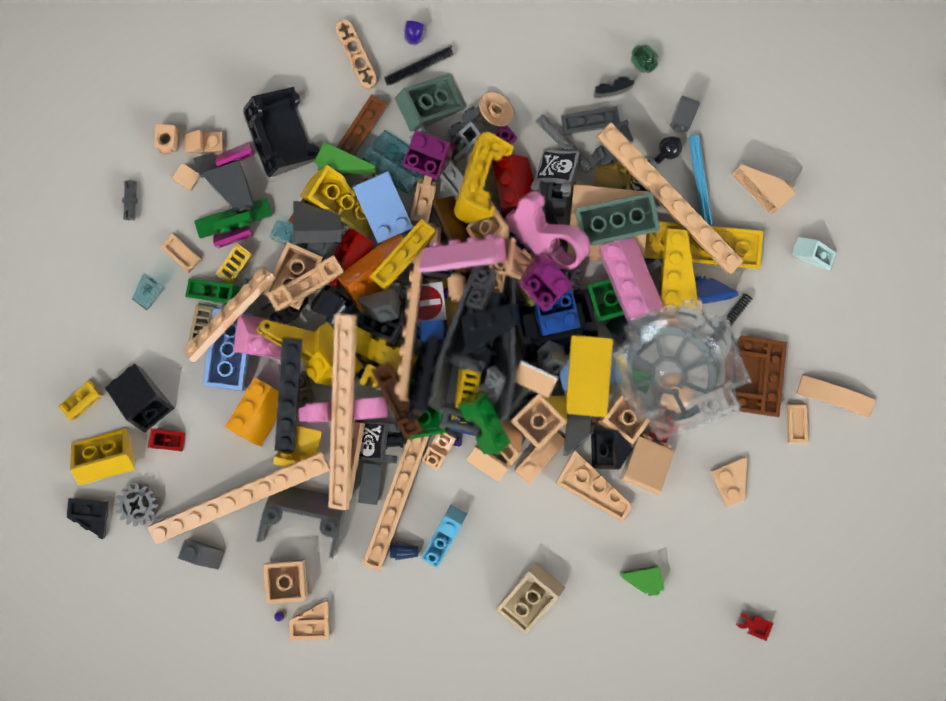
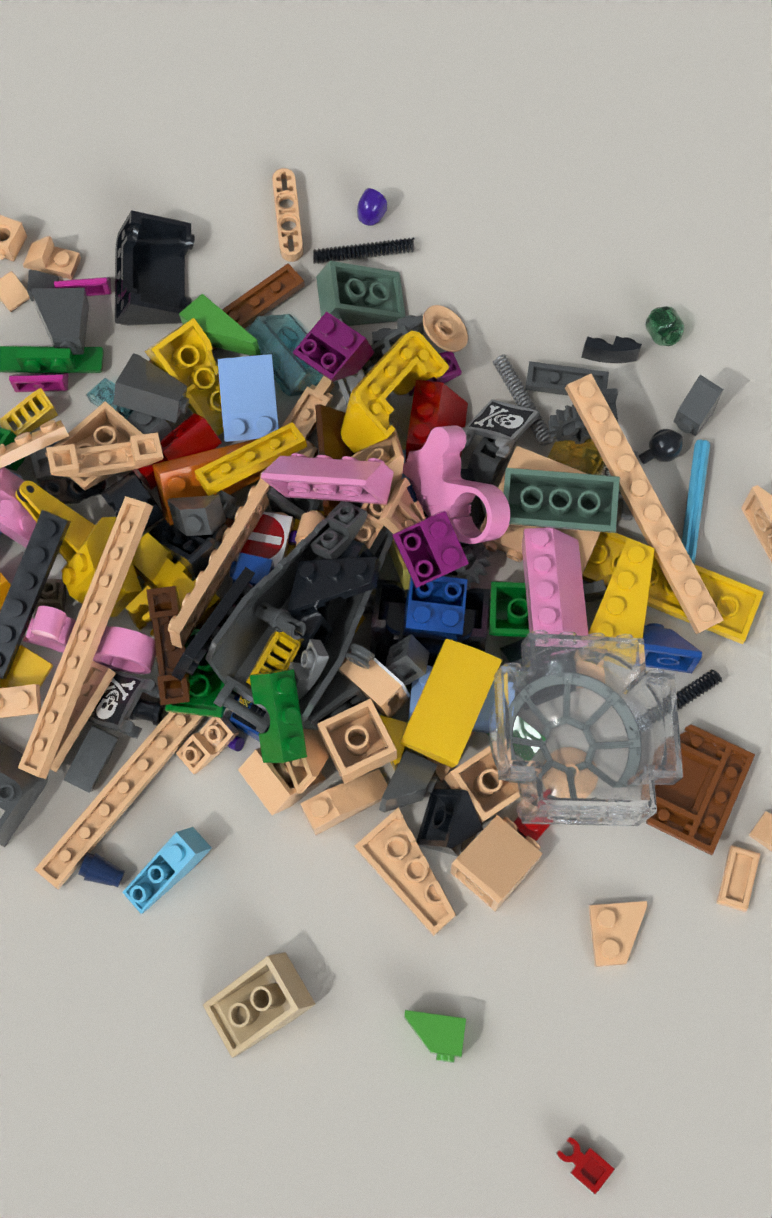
camera: 20 degrees right, 15 degrees down
none -> dark grey bush [345,644,375,669]

